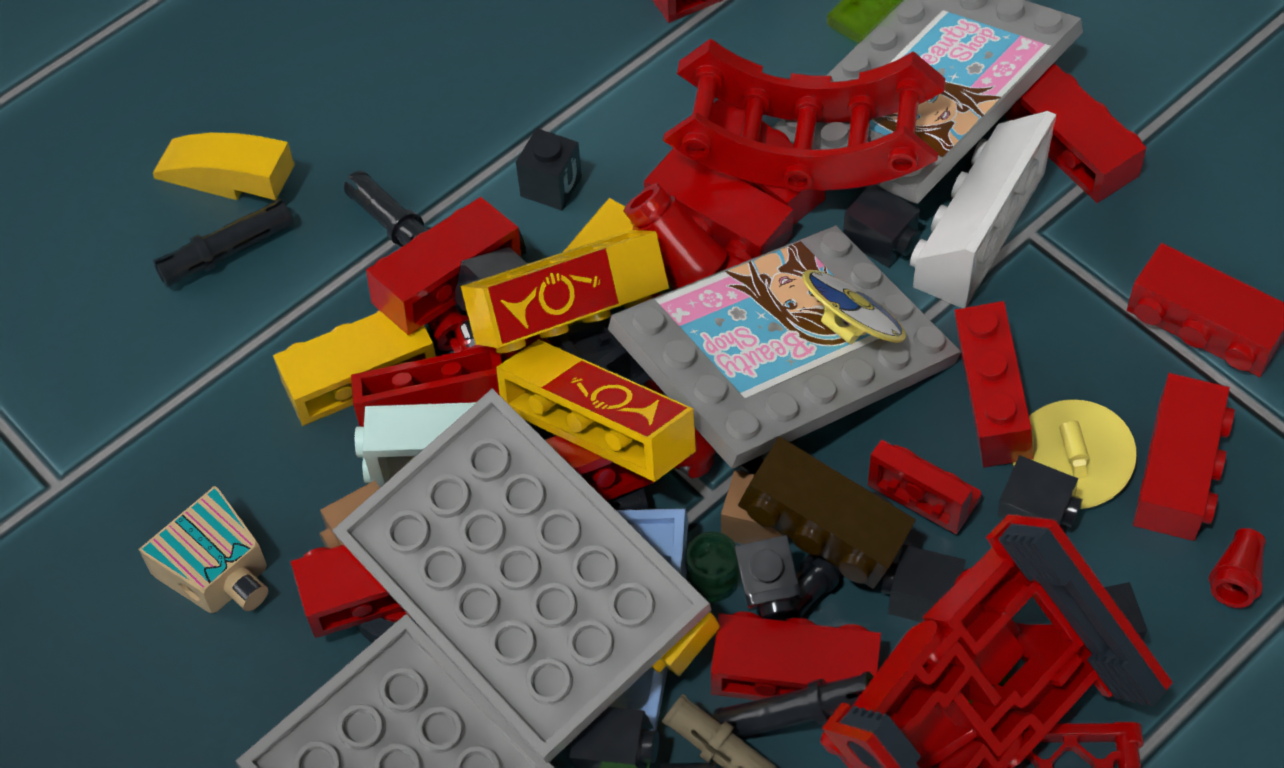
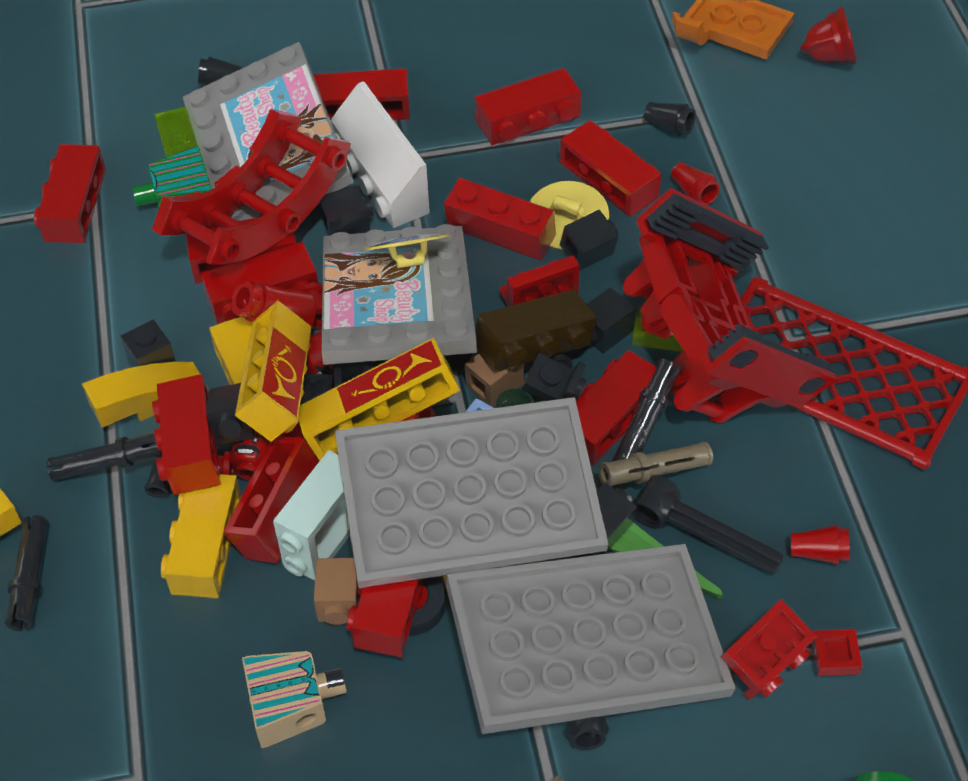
camera: 60 degrees left, 5 degrees down
none -> yellow slope [82,362,209,428]
none -> torso [132,146,212,207]

